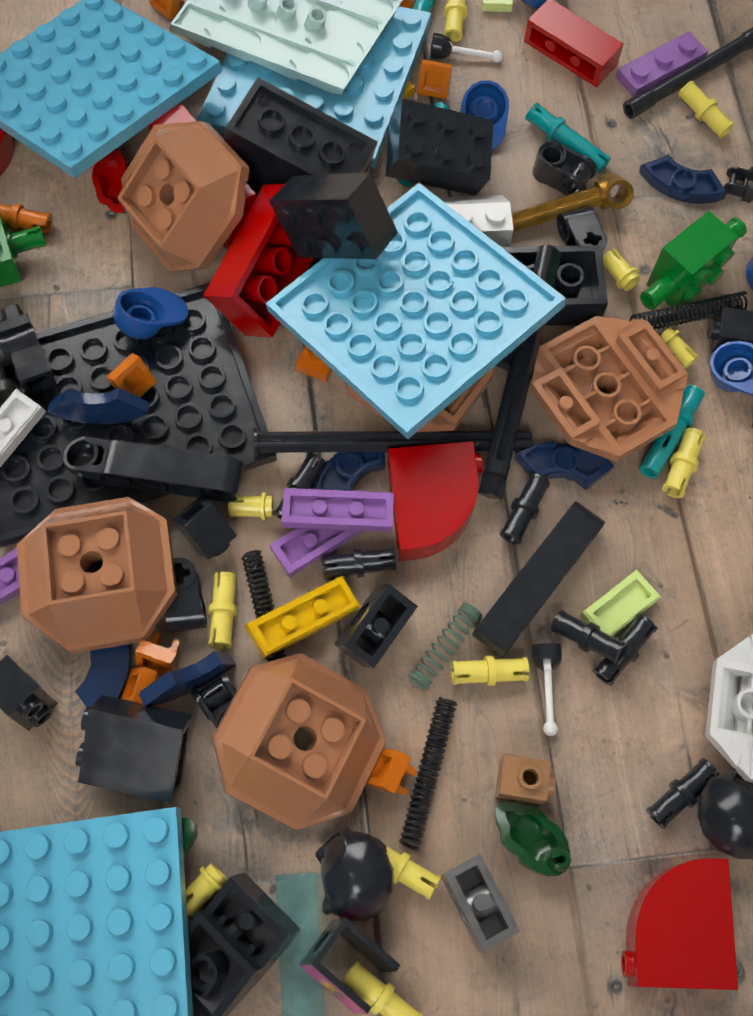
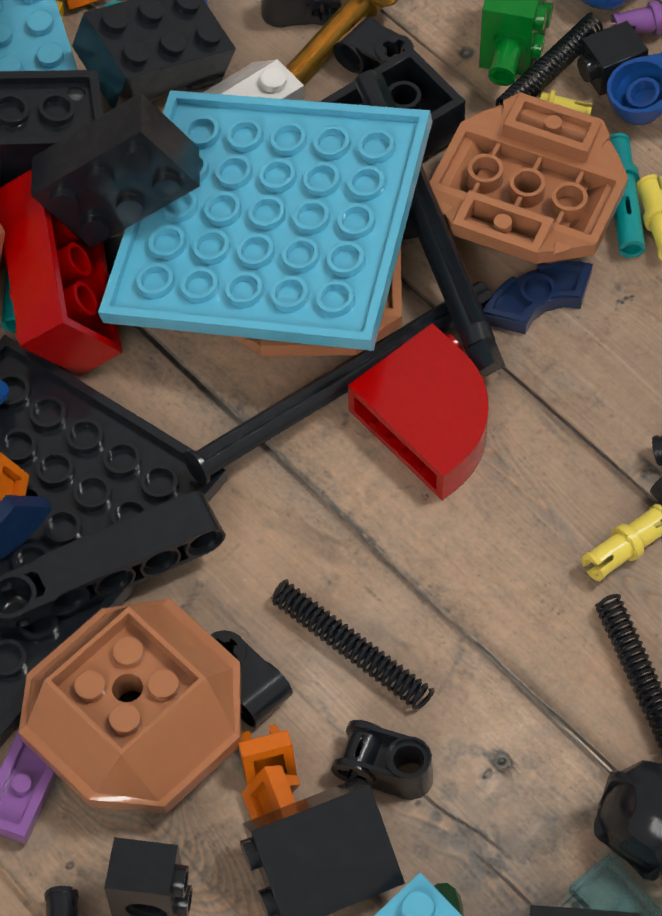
camera: 30 degrees left, 10 degrees down
dark blue tile [75,644,132,707] -> none
dark blue tile [139,652,236,706] -> none
black brick [172,497,237,559] -> none
light yellow pin [208,572,238,650] -> none
nougat piece [212,653,386,830] -> none
light yellow pin [228,492,275,520] -> none
yellow tile [245,576,361,660] -> none
medium lavender plate [270,489,364,578] -> none
black pin [273,453,327,519] -> none
medium lavender plate [282,488,394,532] -> none
orange tile [295,346,333,383] -> none
dark blue tile [315,452,385,491] -> none
black pin [321,547,397,580] -> none
black brick [334,583,418,668] -> none
orange tile [366,748,417,795] -> none
sand green piece [408,602,483,690] -> none
black beam [472,501,605,658] -> none
black pin [500,473,550,545] -> none
light yellow pin [602,249,640,291] -> none

